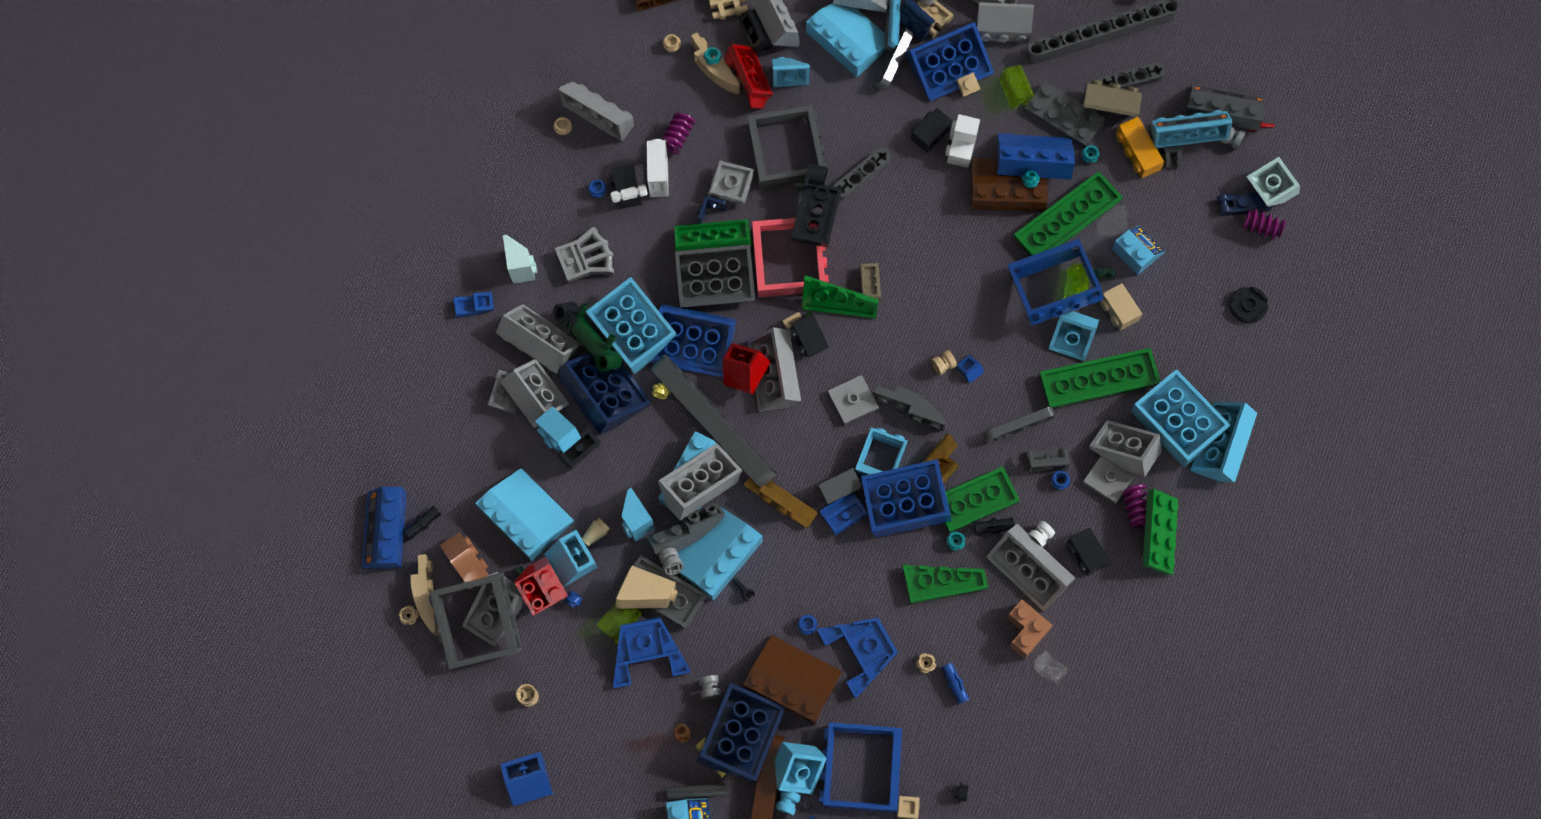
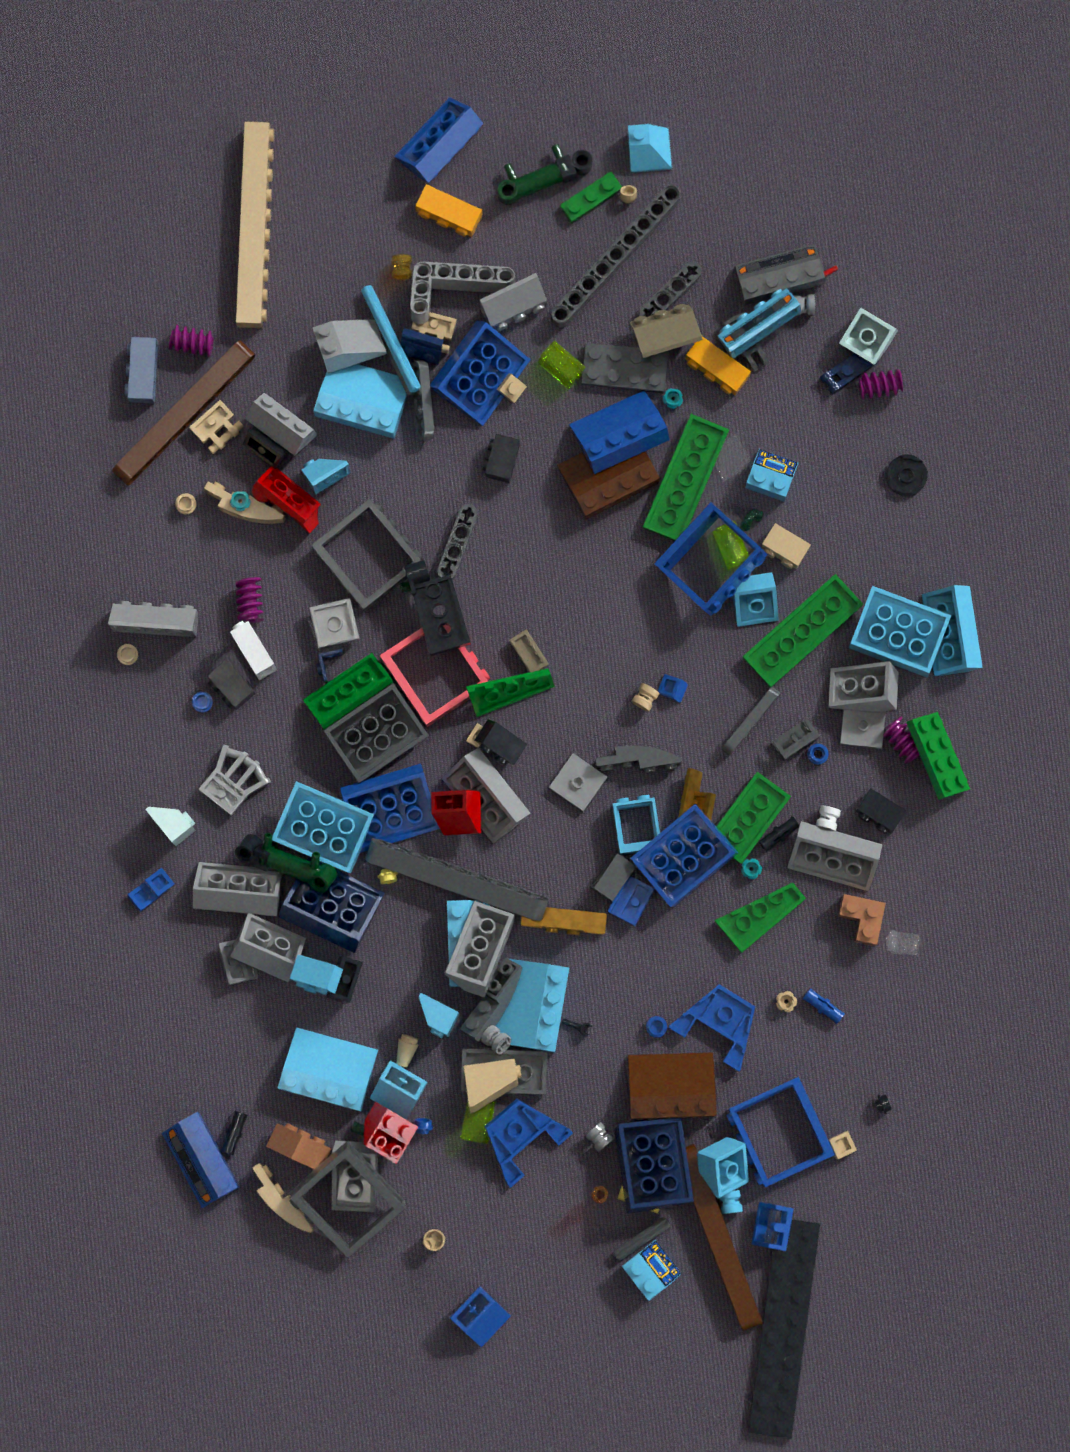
camera: 30 degrees left, 10 degrees up
tan plate [399,606,419,625] -> none
white axle [611,184,647,203] -> none
white brick [945,115,980,168] -> none
teal plate [1021,171,1040,188] -> none

